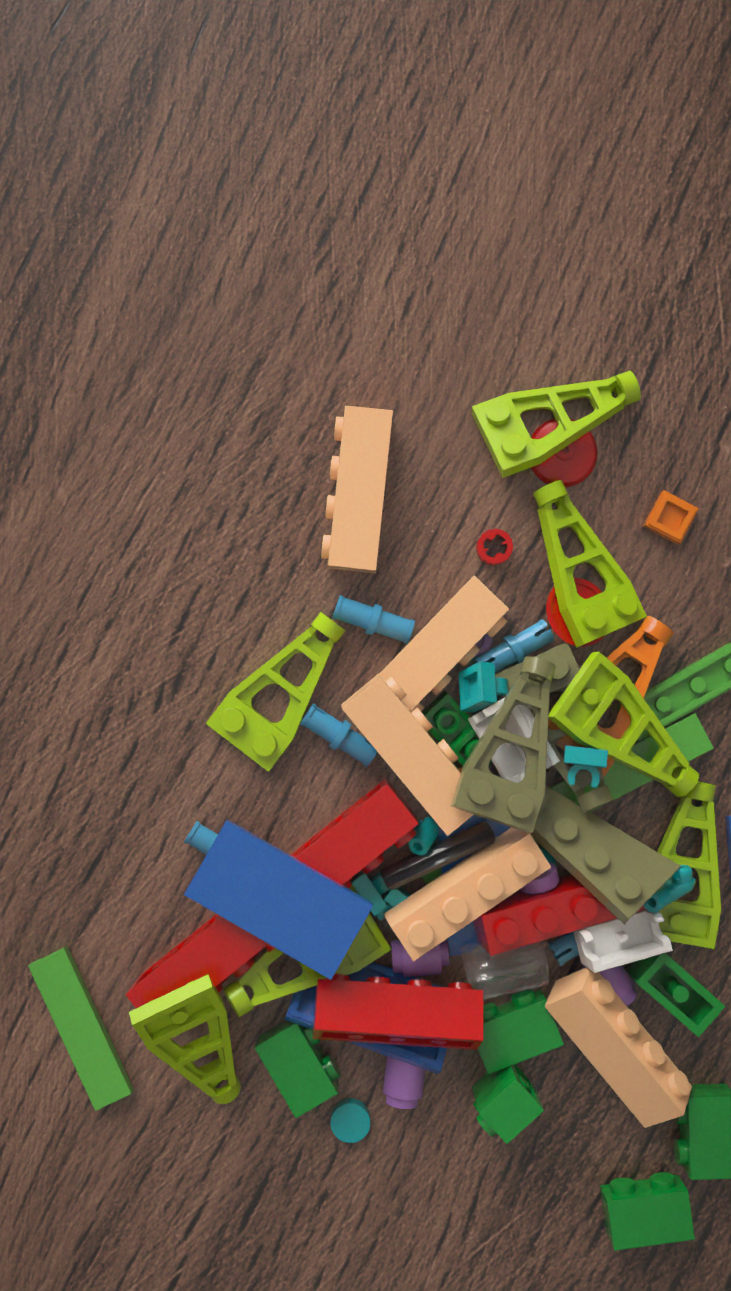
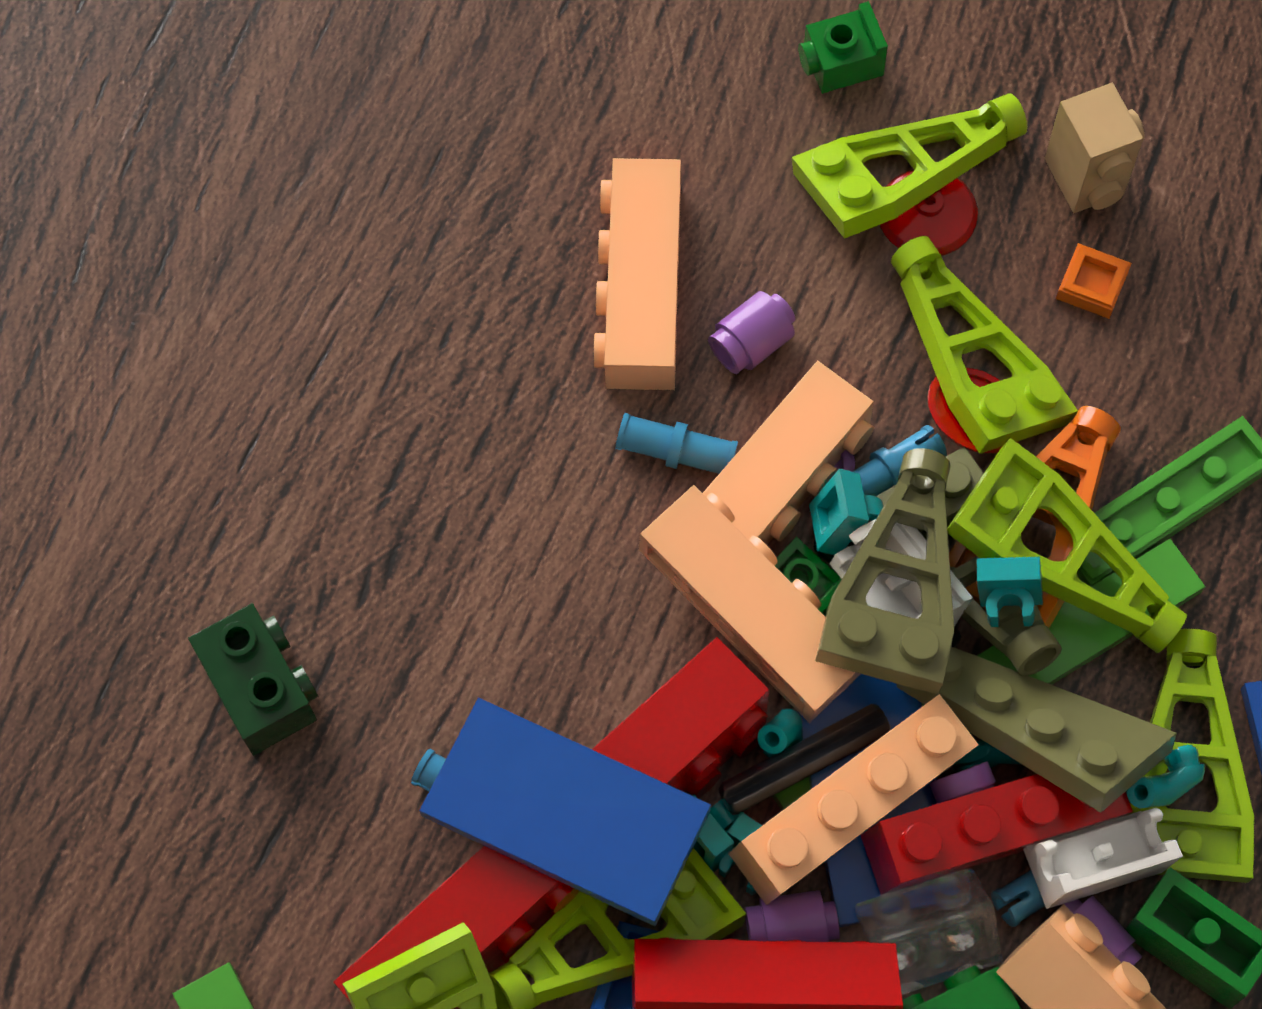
camera: 10 degrees left, 20 degrees down
lime plate [205,612,346,772] -> none
dark azure pin [300,703,377,767] -> none
red bush [476,528,513,566] -> none
none -> dark green brick [188,603,319,756]
none -> medium lavender brick [708,291,795,374]
none -> green brick [798,1,888,94]
none -> tan brick [1045,82,1144,214]

